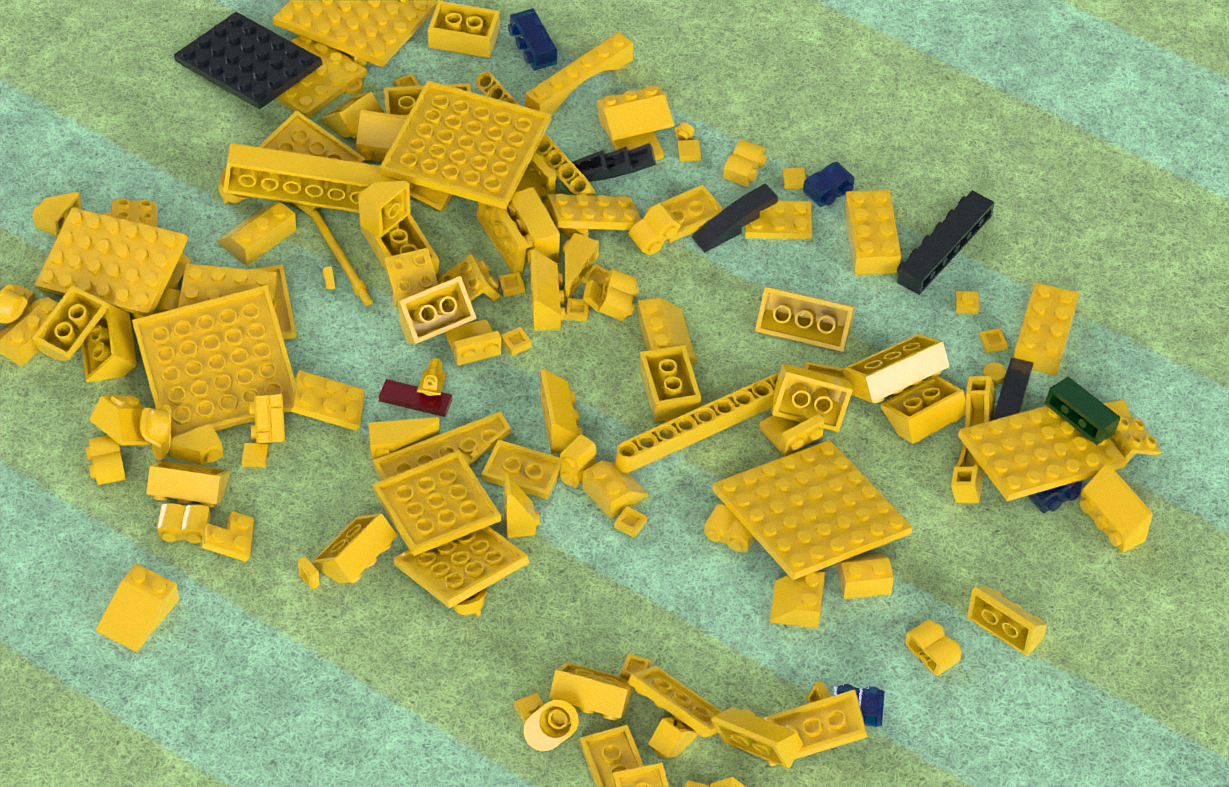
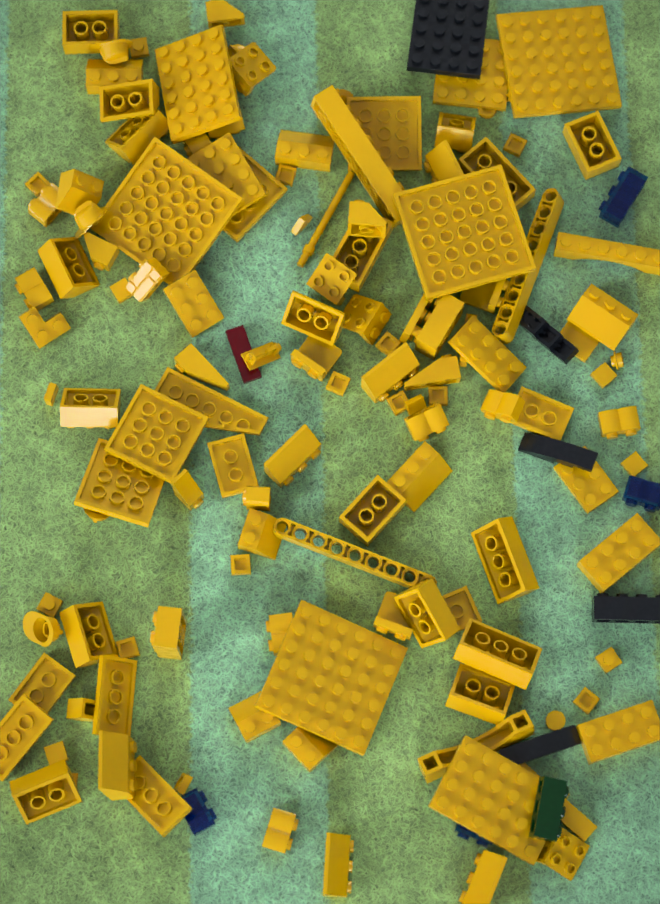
camera: 55 degrees right, 25 degrees up
none -> yellow tile [25,172,51,197]
none -> yellow brick [150,606,187,660]
none -> yellow tile [275,163,297,187]

